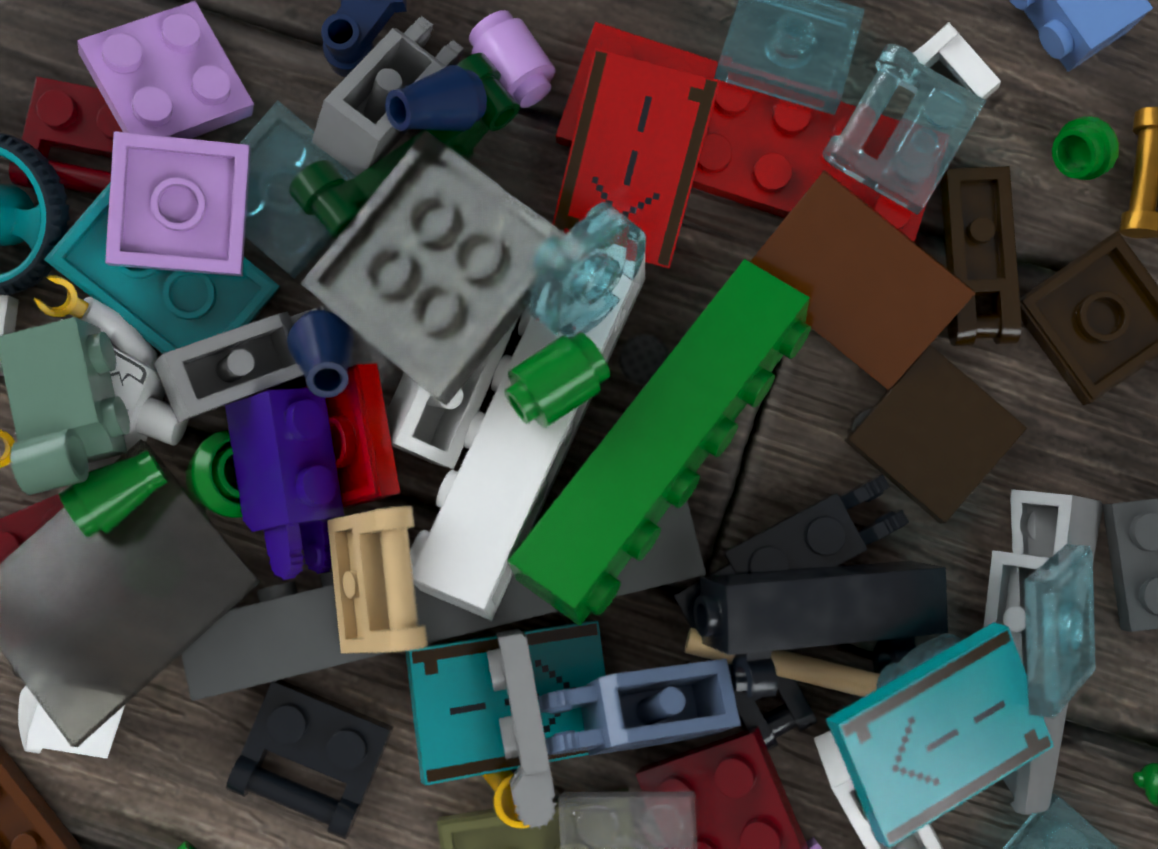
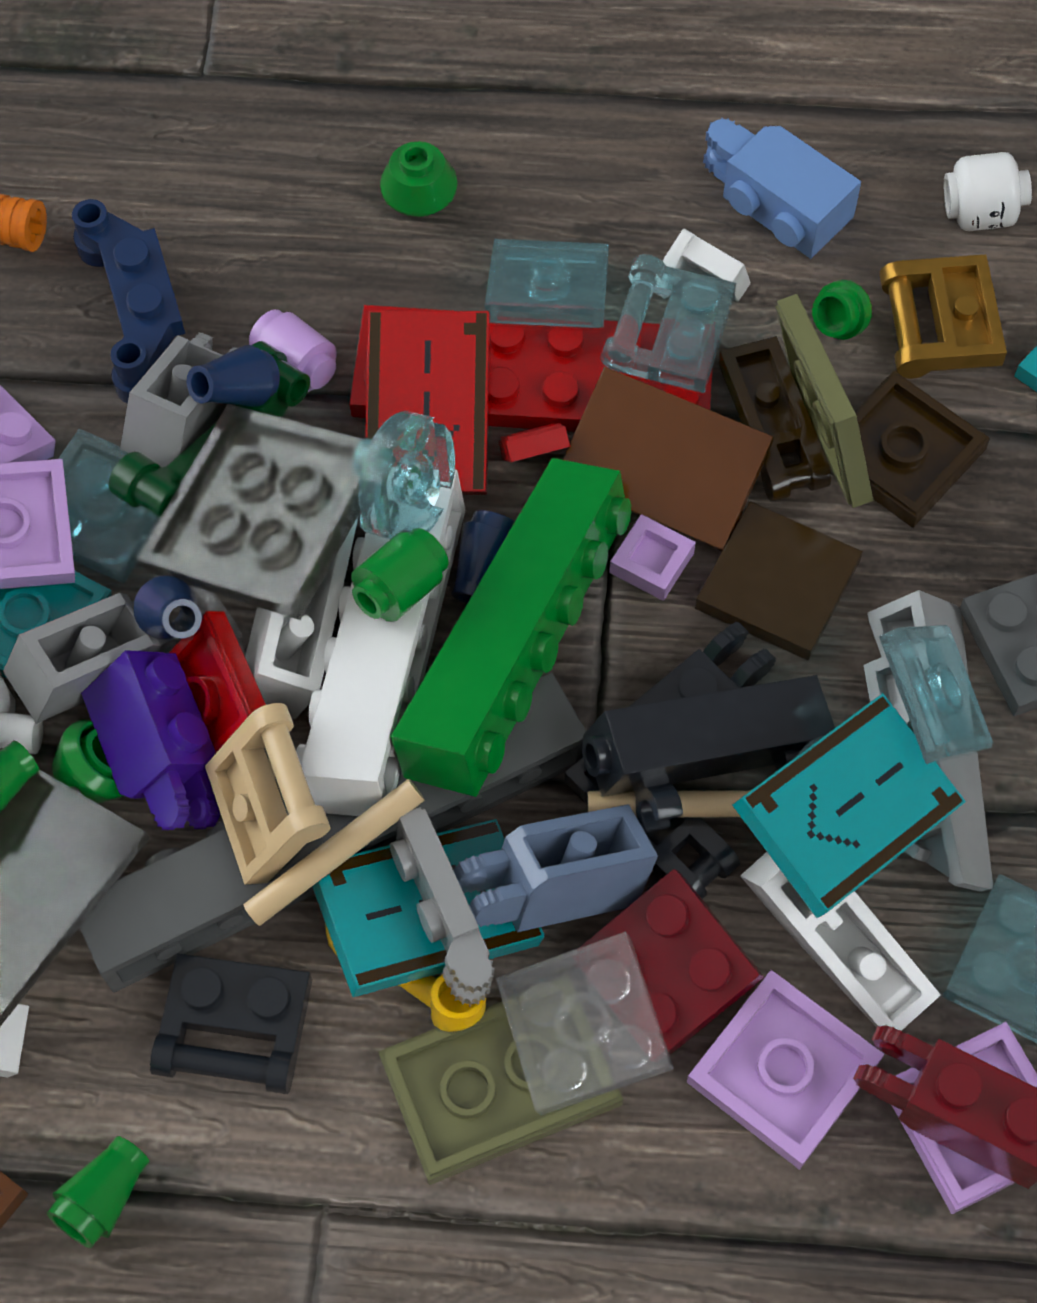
camera: 15 degrees left, 20 degrees down
none -> tan bar [243,778,425,926]
none -> dark blue cone [451,510,515,604]
none -> red tile [498,423,570,462]
none -> lavender plate [610,514,695,601]
none -> olive tile [775,294,873,508]

